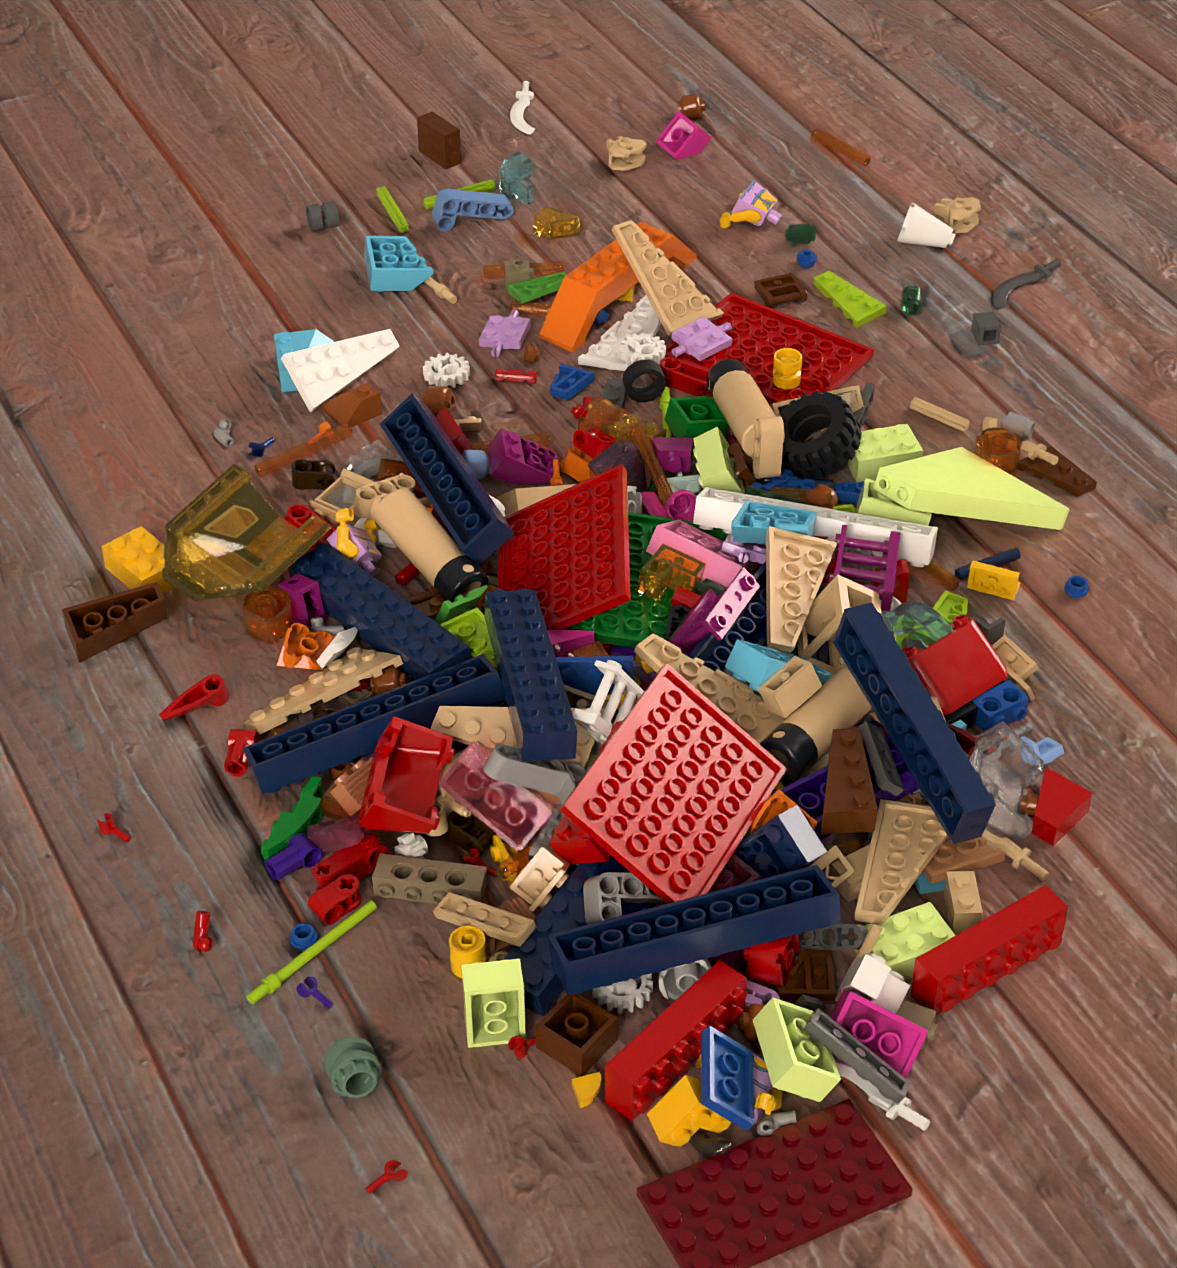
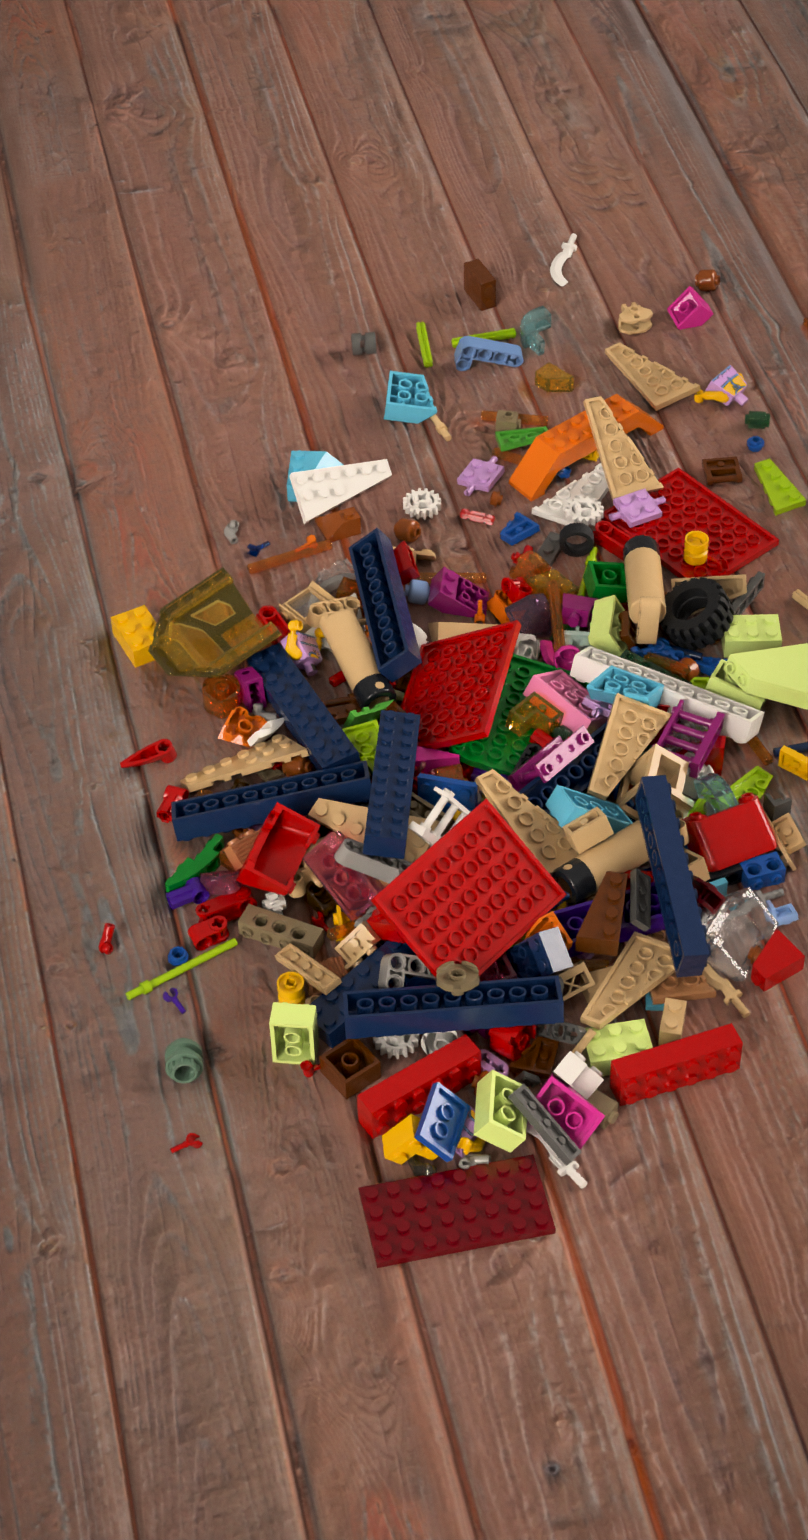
camera: 15 degrees right, 5 degrees up
reddish brown wedge [62,582,167,663] -> none
red hand [97,813,131,842] -> none
dark brown piece [291,459,335,490] -> none
yellow tile [572,1072,601,1108] -> none
none -> dark tan plate [436,961,480,996]
none -> tan wing [605,342,700,411]

